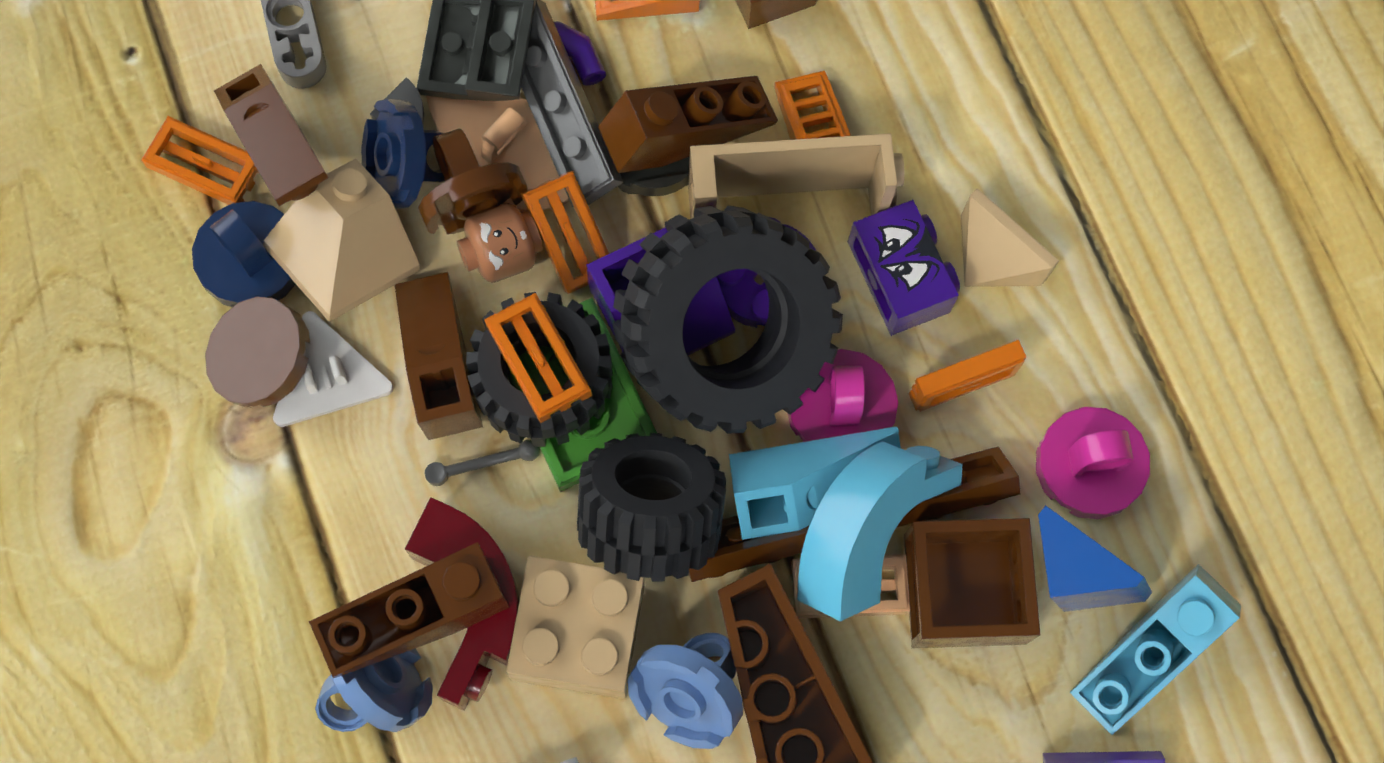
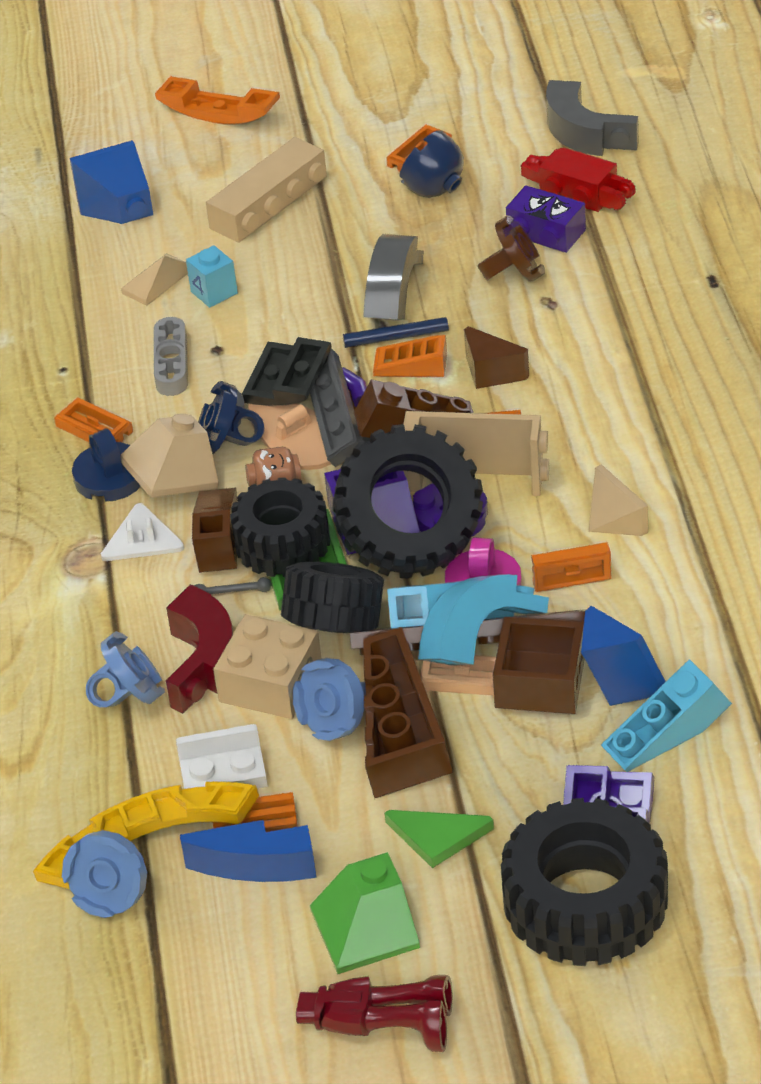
camera: 20 degrees right, 30 degrees down
tile [205,297,310,408] -> none
reddish brown slope [214,64,329,207] -> none
reddish brown slope [309,542,510,678] -> none
reddish brown tile [418,128,528,234] -> none
orange tile [484,293,592,423] -> none
orange tile [521,171,609,294] -> none
dark purple brick [847,200,960,336] -> none
dark pink tile [1036,407,1150,519] -> none

